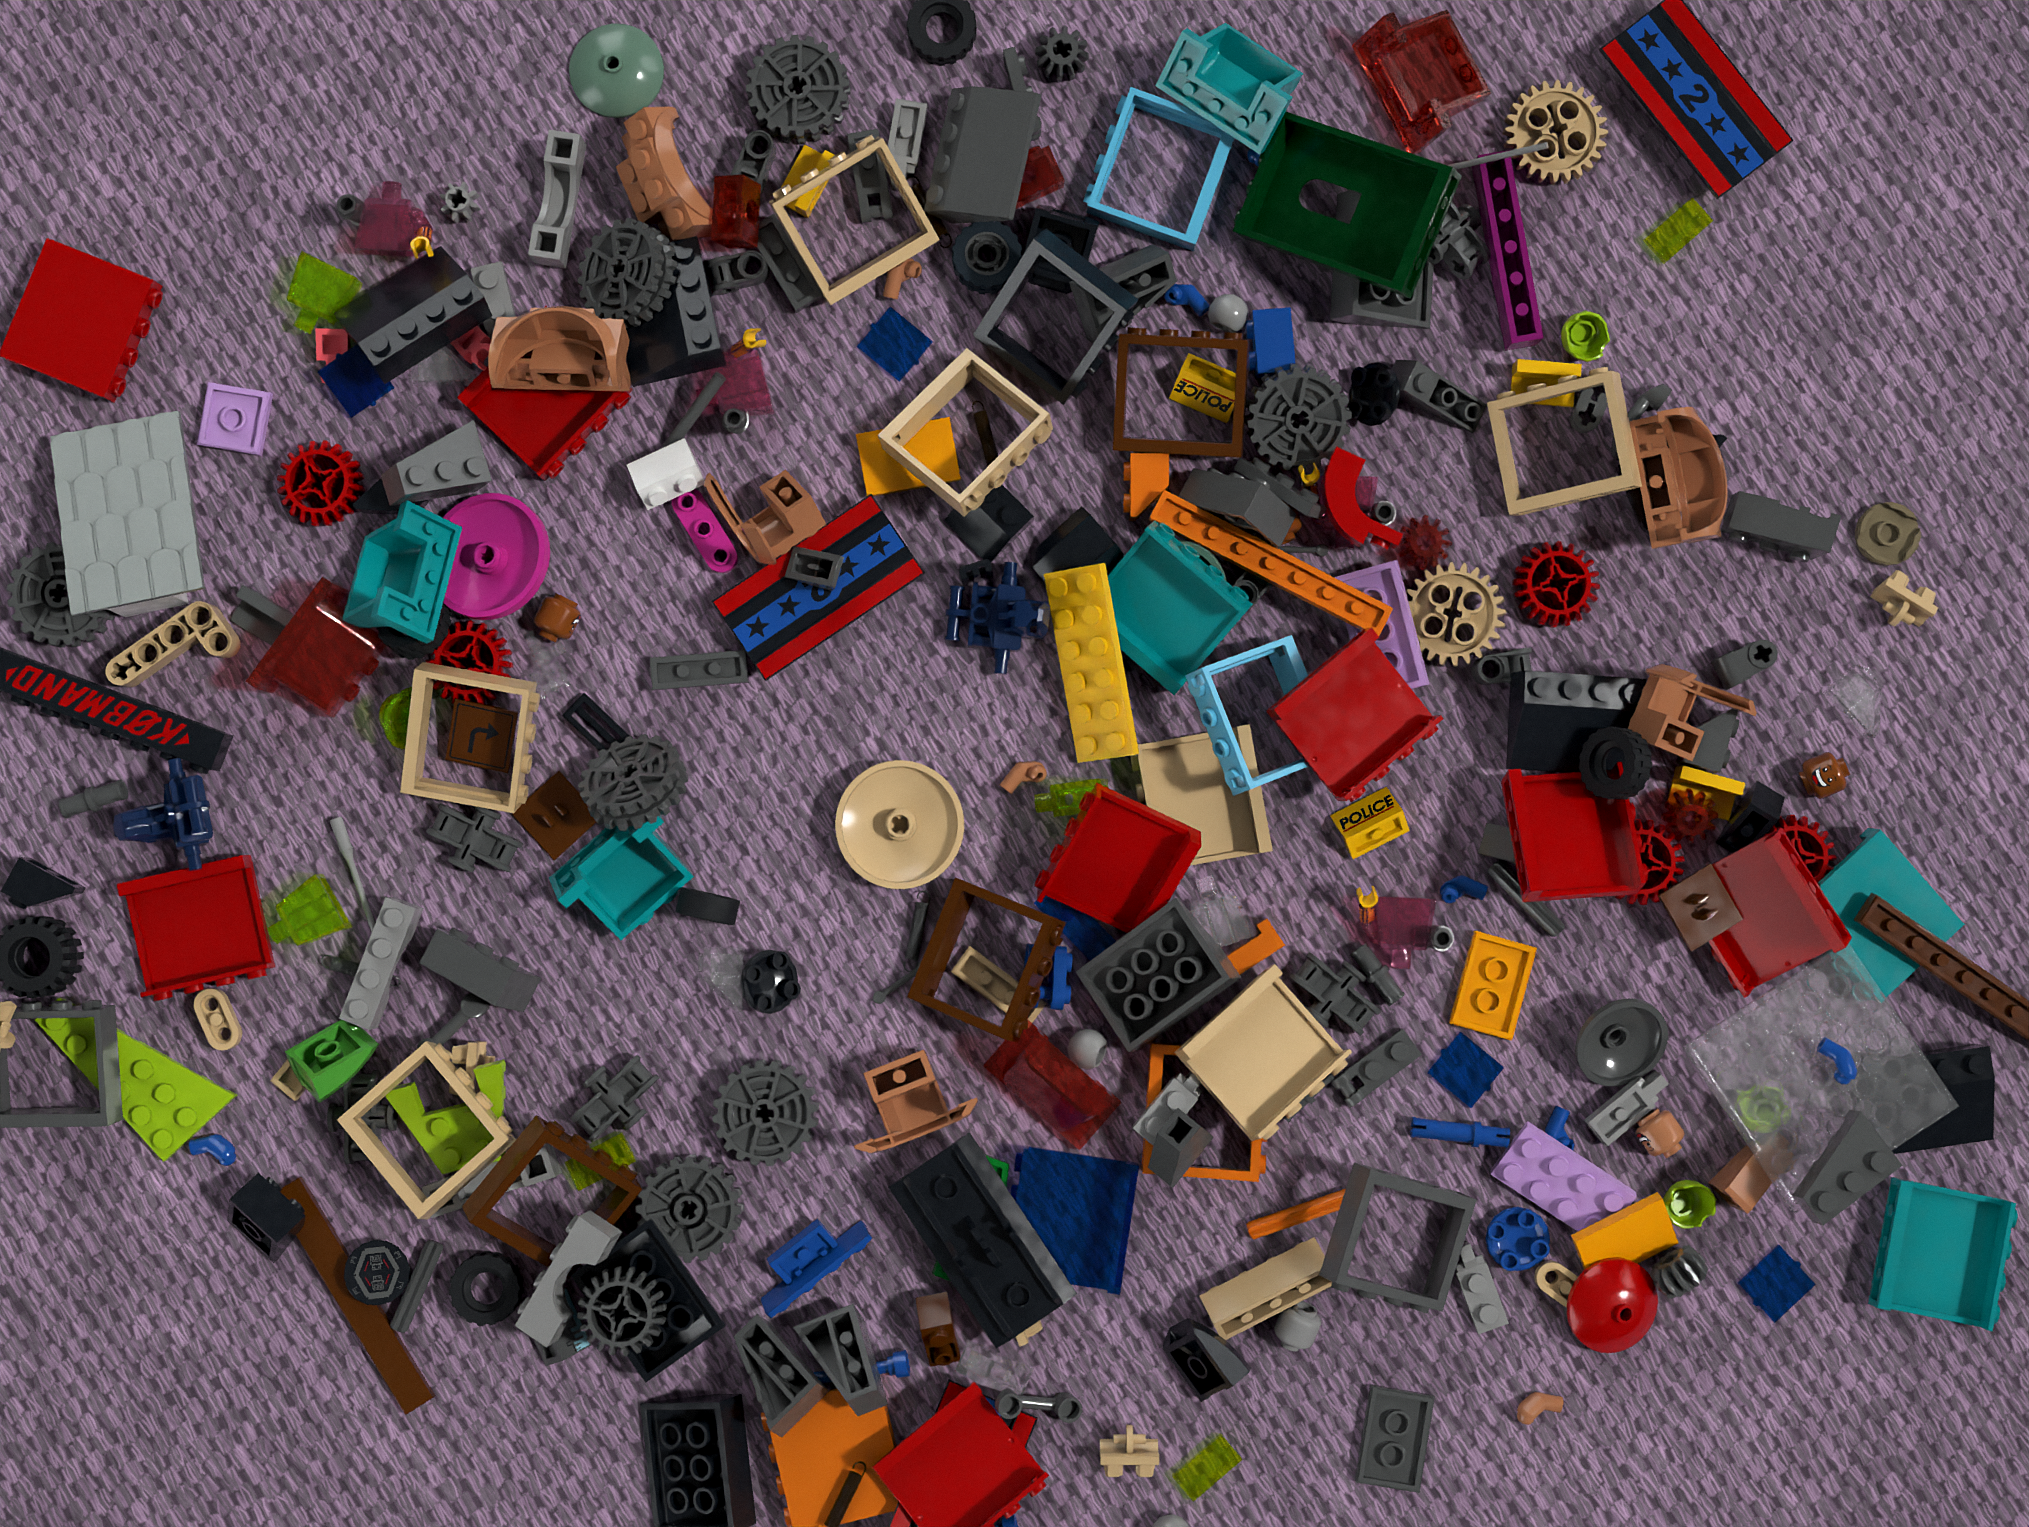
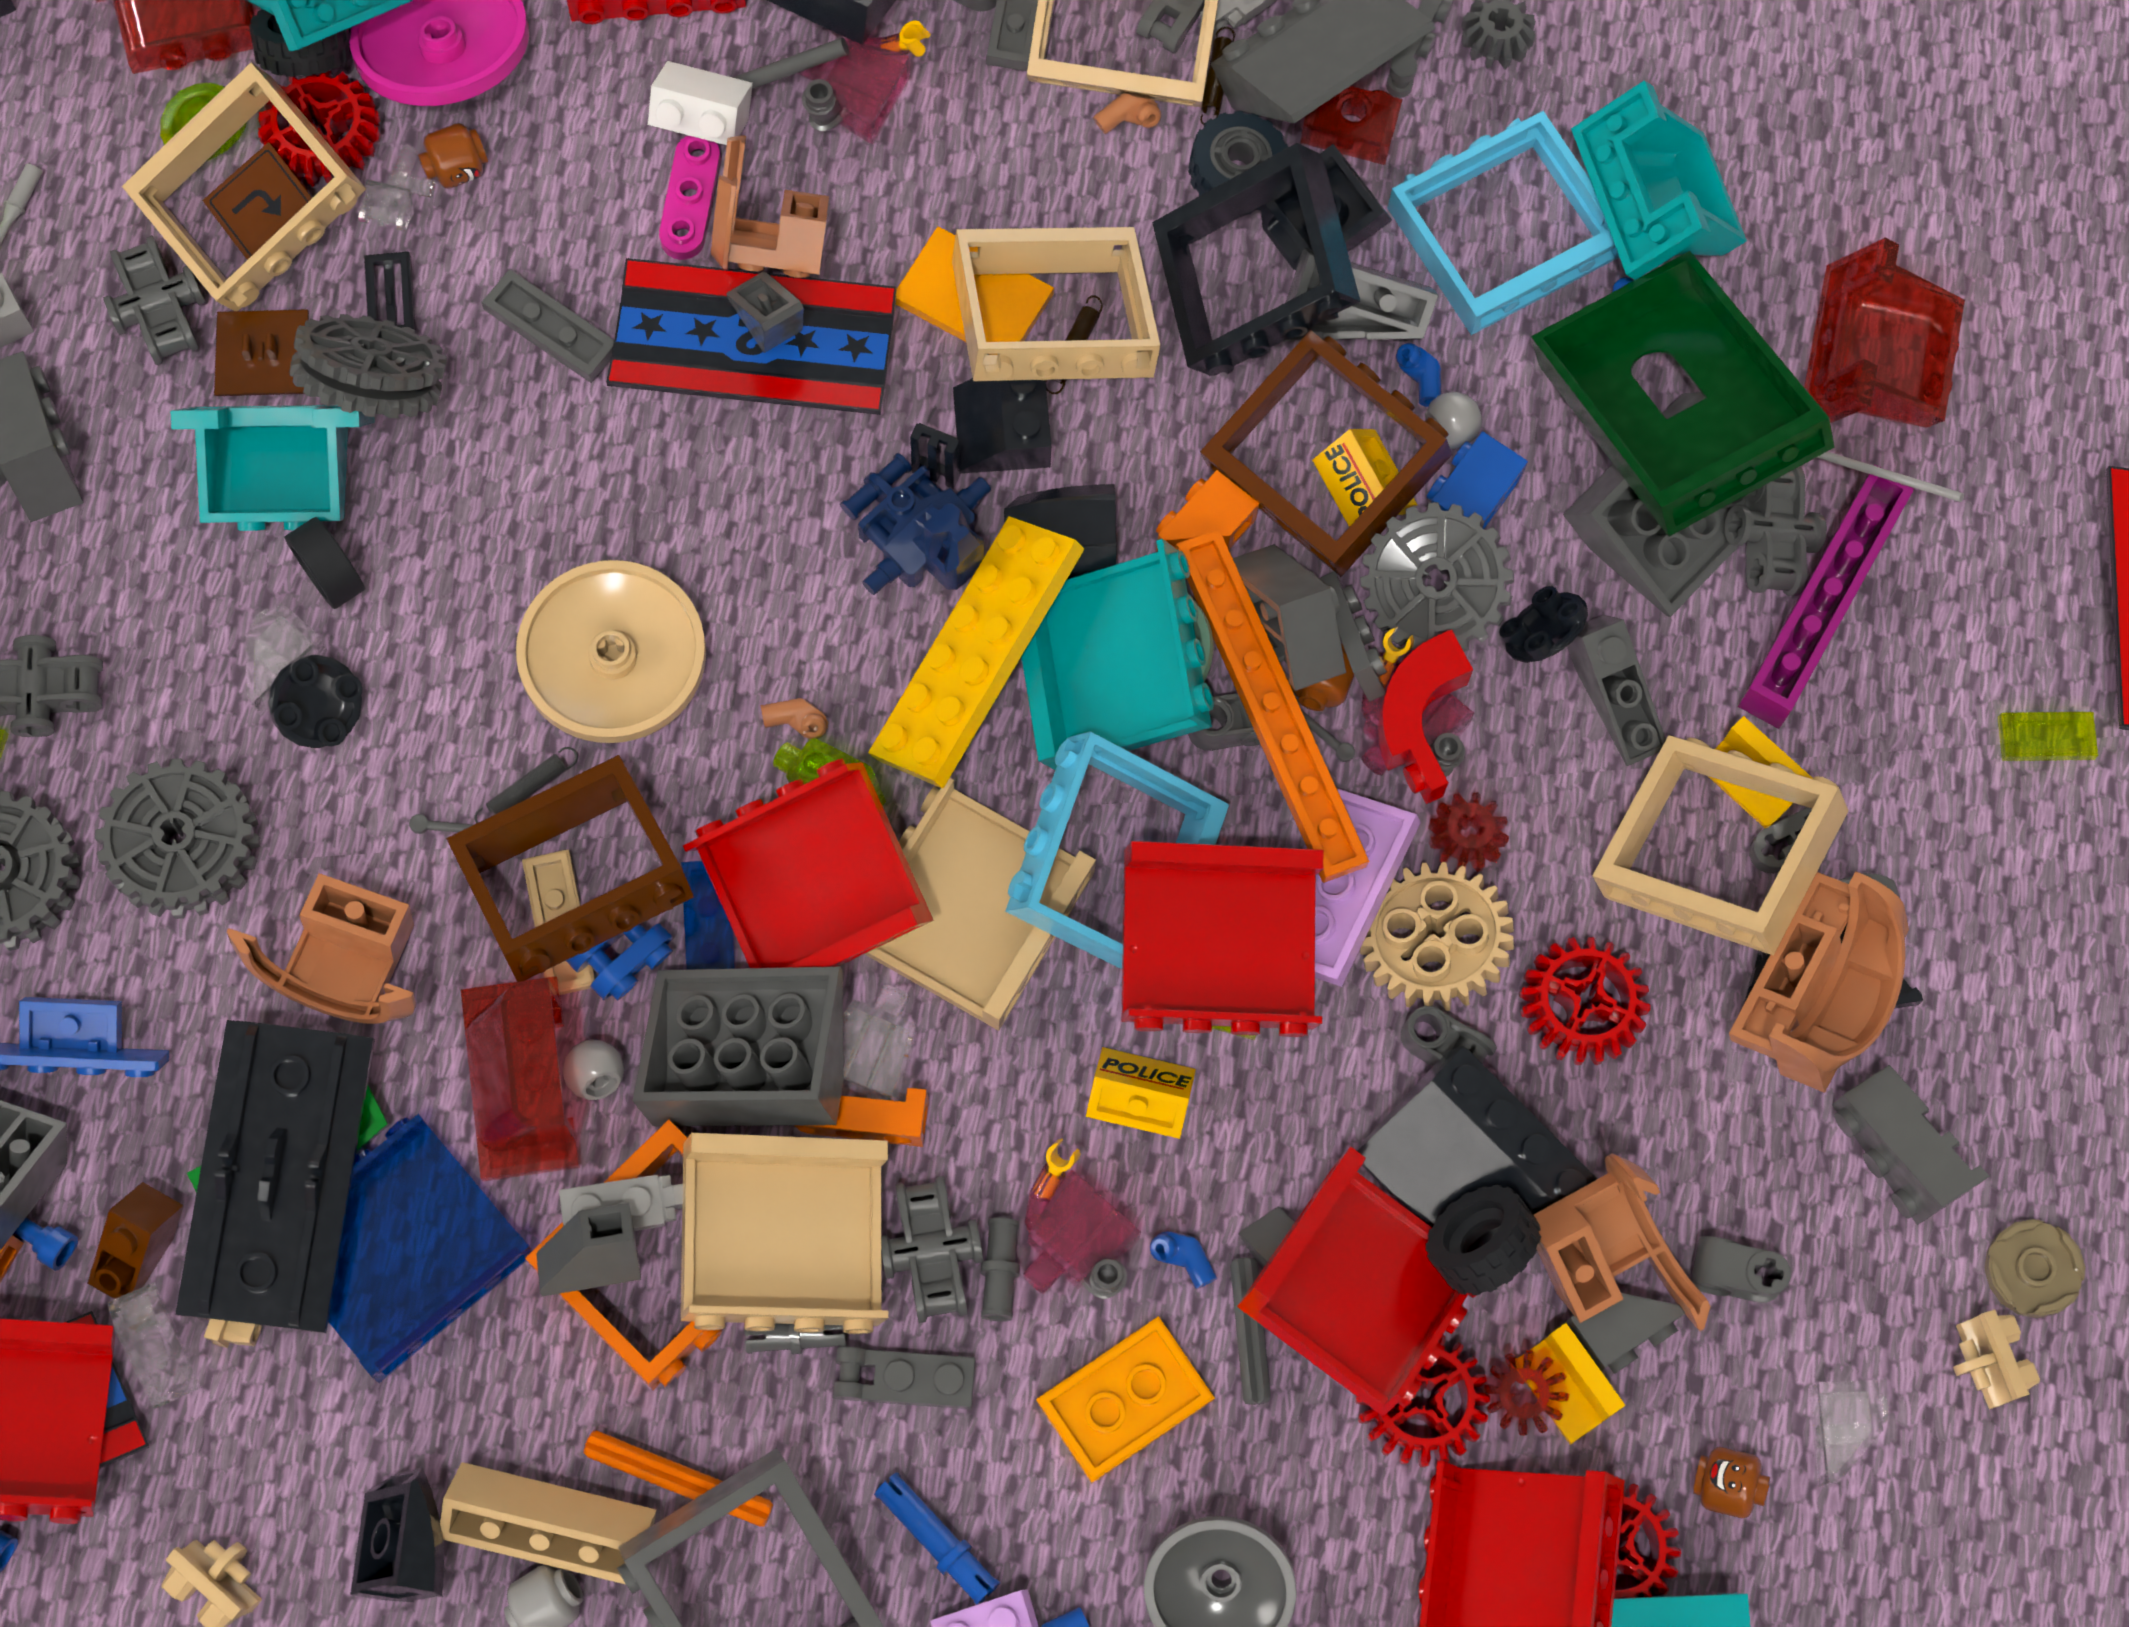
camera: 35 degrees right, 15 degrees down
clear blue piece [857,307,933,382] -> none
dark grey bar [995,1388,1082,1423] -> none
clear blue piece [1427,1032,1504,1108] -> none
tan gear [1503,80,1608,185] -> none
lime hair [1561,310,1610,362] -> none
reddish brown piece [1658,863,1743,952] -> none
black slope [1716,781,1785,853] -> none

